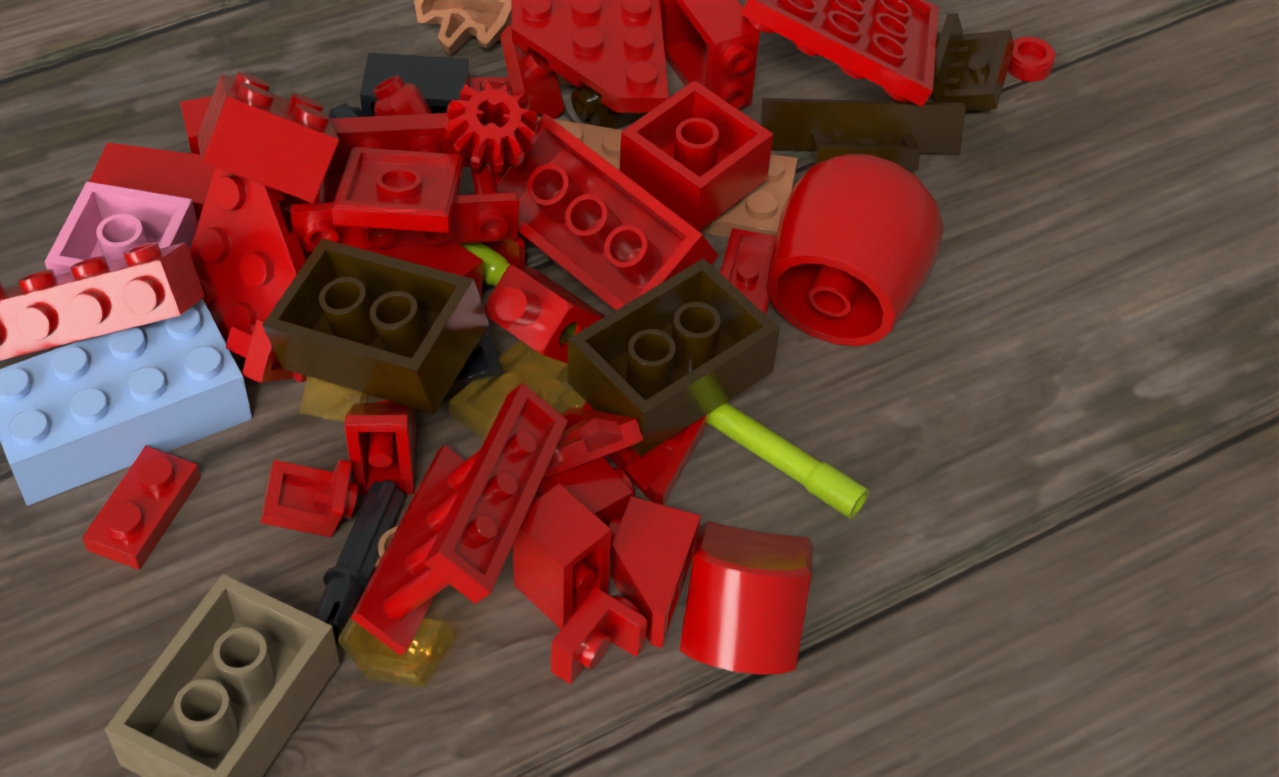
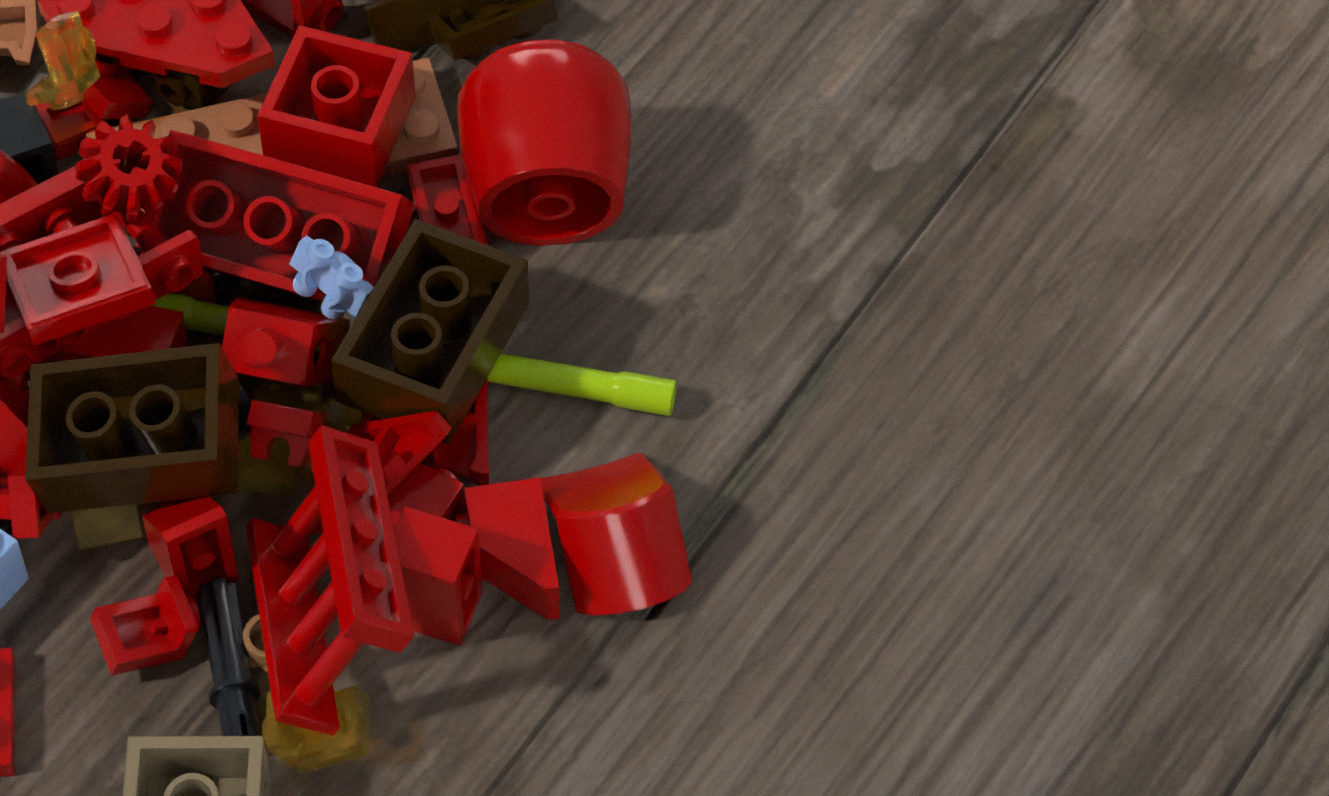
camera: 25 degrees left, 5 degrees up
red bracket [550,587,647,685] -> none
none -> clear yellow bracket [24,11,100,110]
none -> red tile [247,400,327,468]
none -> light blue piece [289,235,374,320]

